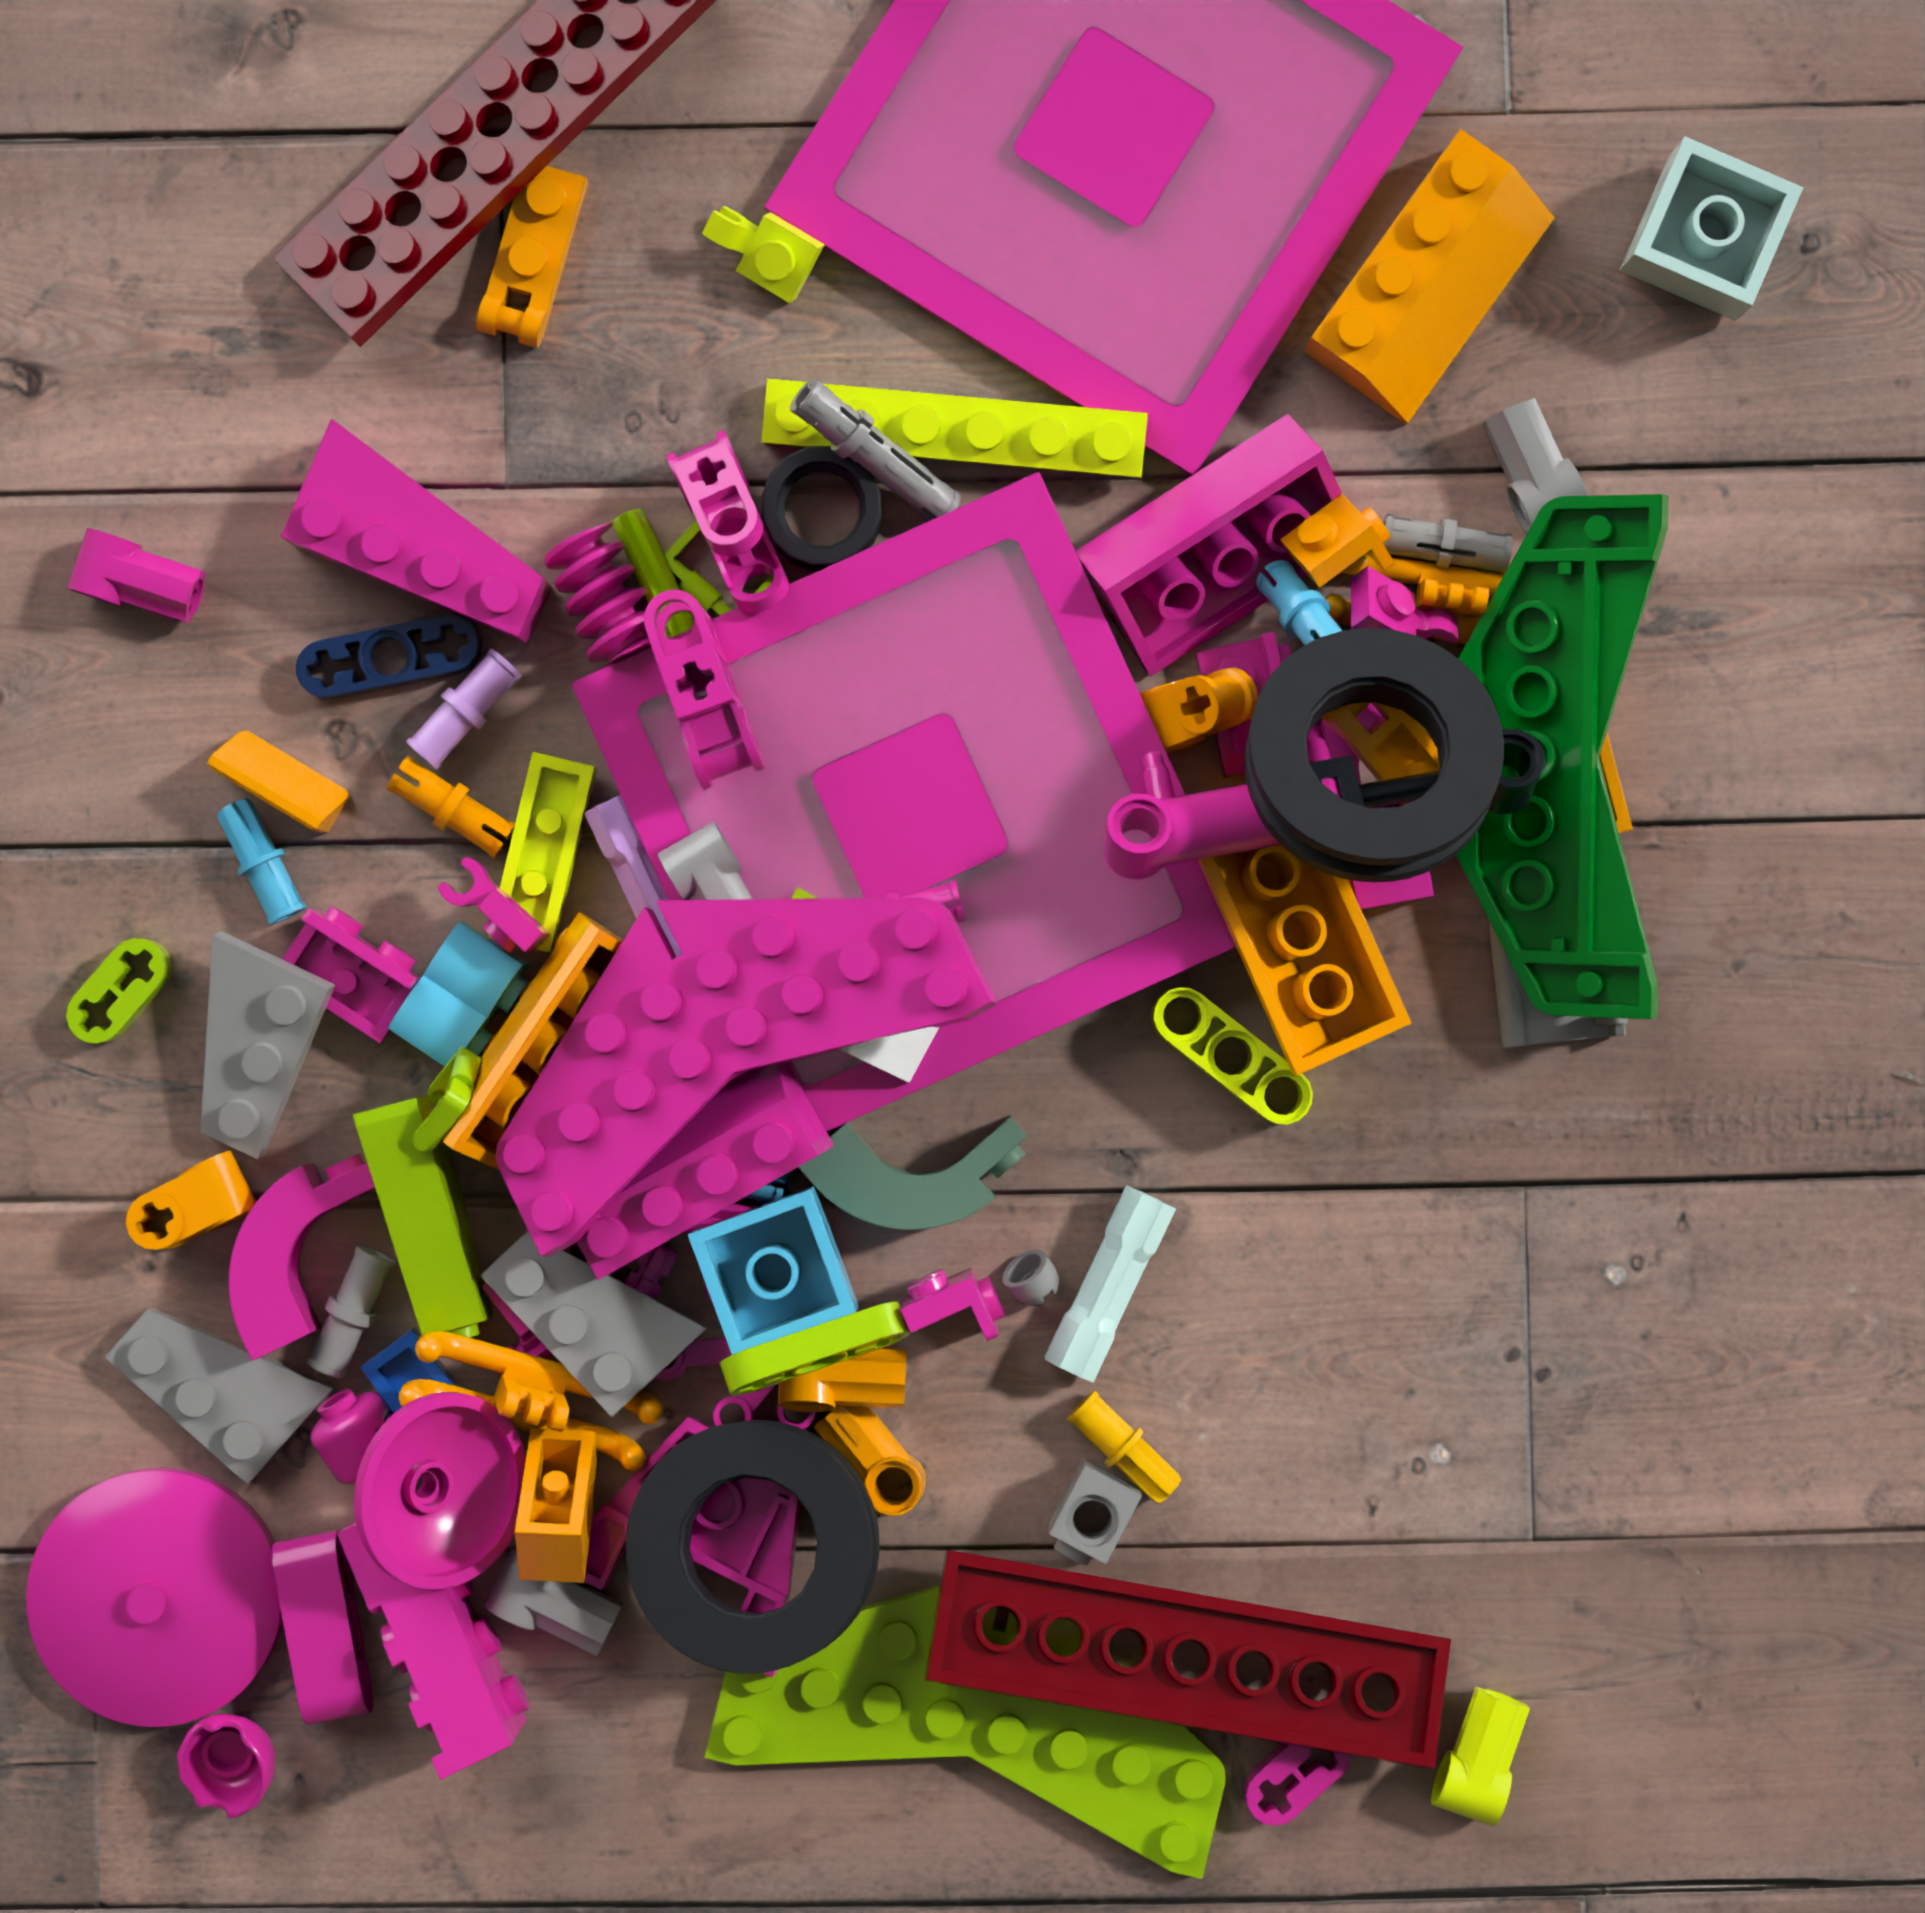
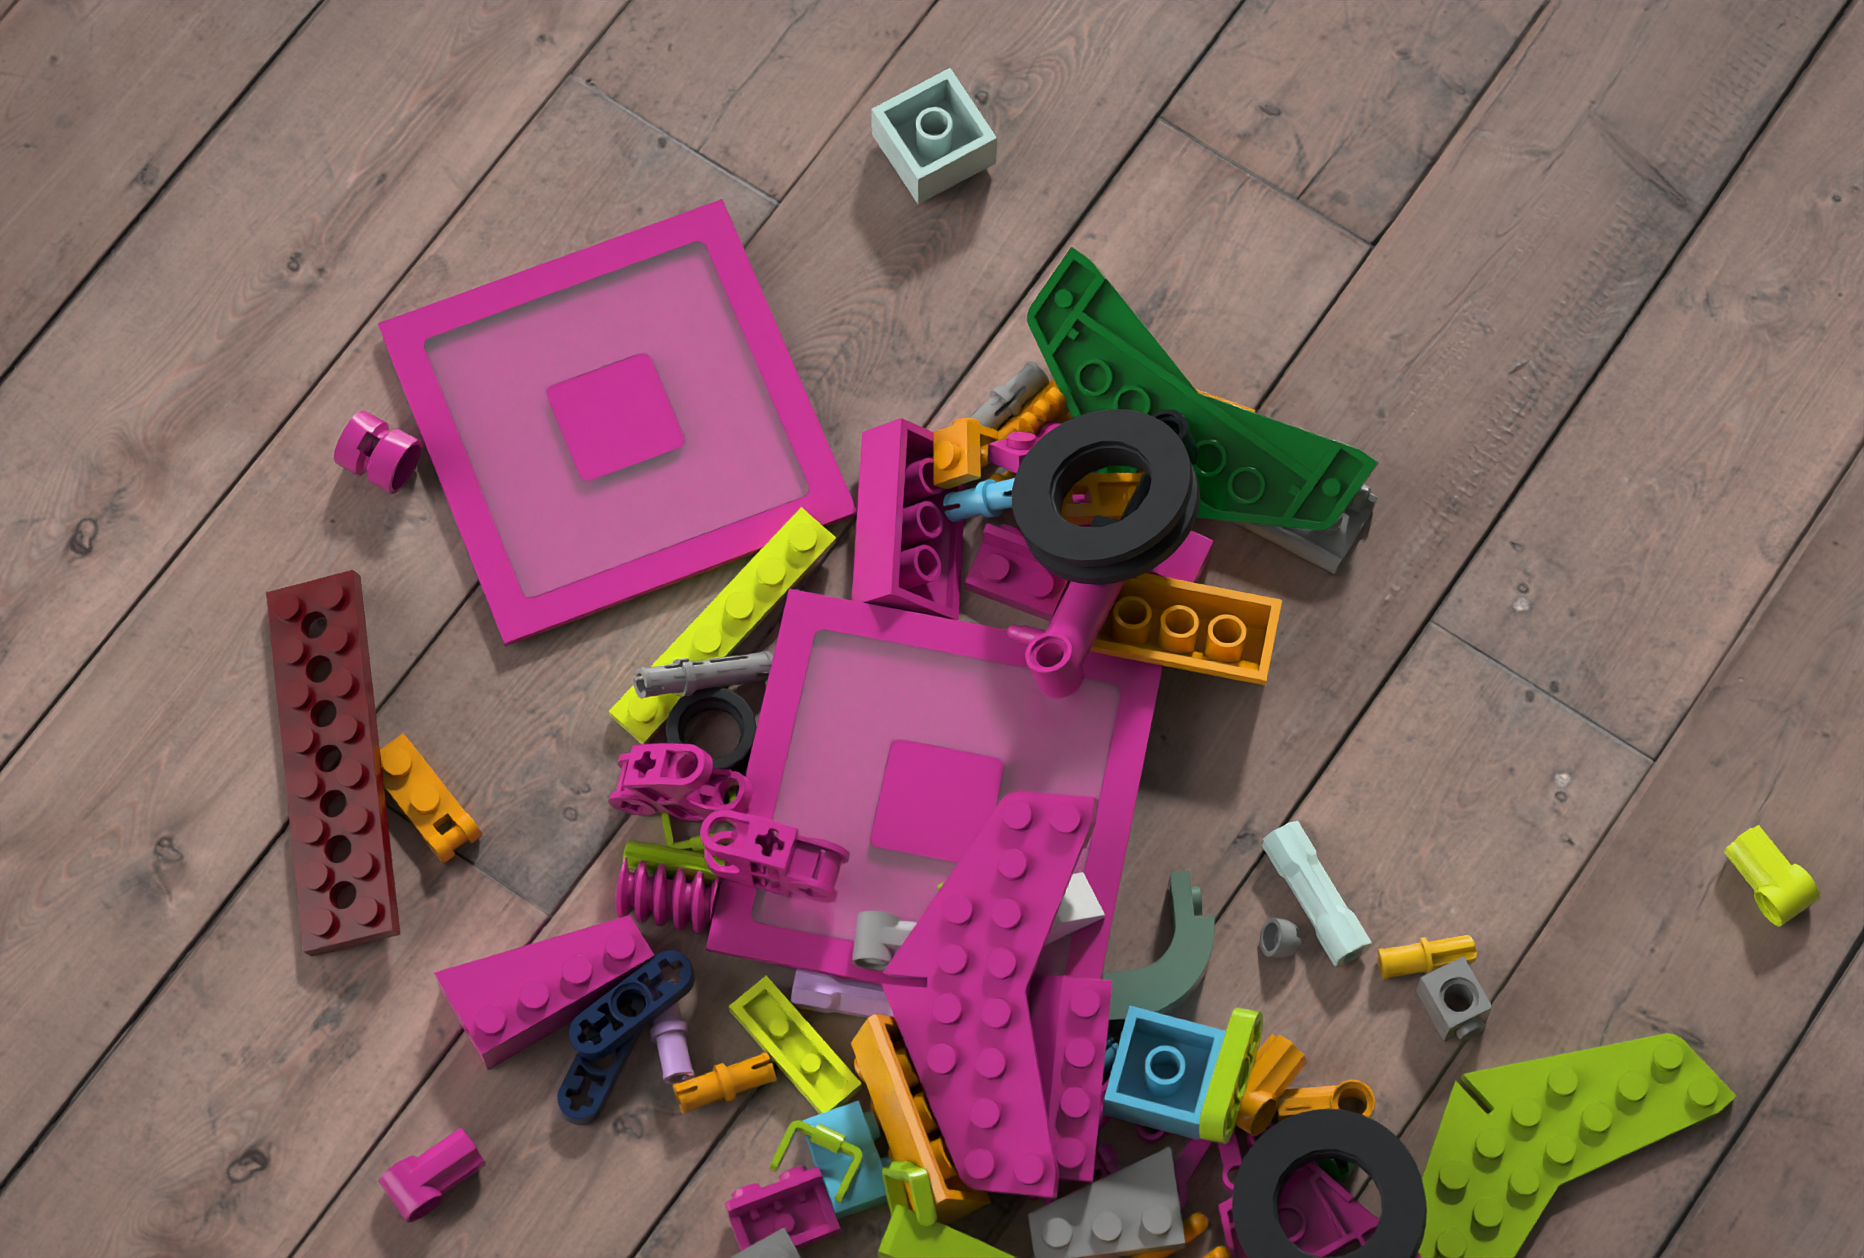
camera: 55 degrees left, 20 degrees down
light orange slope [207,730,349,834] -> none
medium azure axle [218,798,307,926] -> none
dark pink plate [438,857,550,953] -> none
neon yellow plate [702,206,825,303] -> none
dark pink bracket [900,1268,1005,1341] -> none
dark red plate [924,1550,1451,1769] -> none
light orange piece [1140,667,1258,754] -> none
neon yellow beam [1151,987,1313,1125] -> none
dark pink beam [1244,1743,1351,1826] -> none
light orange slope [1304,129,1555,425] -> none
light grey piece [1482,398,1588,534] -> none
none -> dark blue beam [569,950,695,1060]
none -> lime piece [769,1120,863,1203]

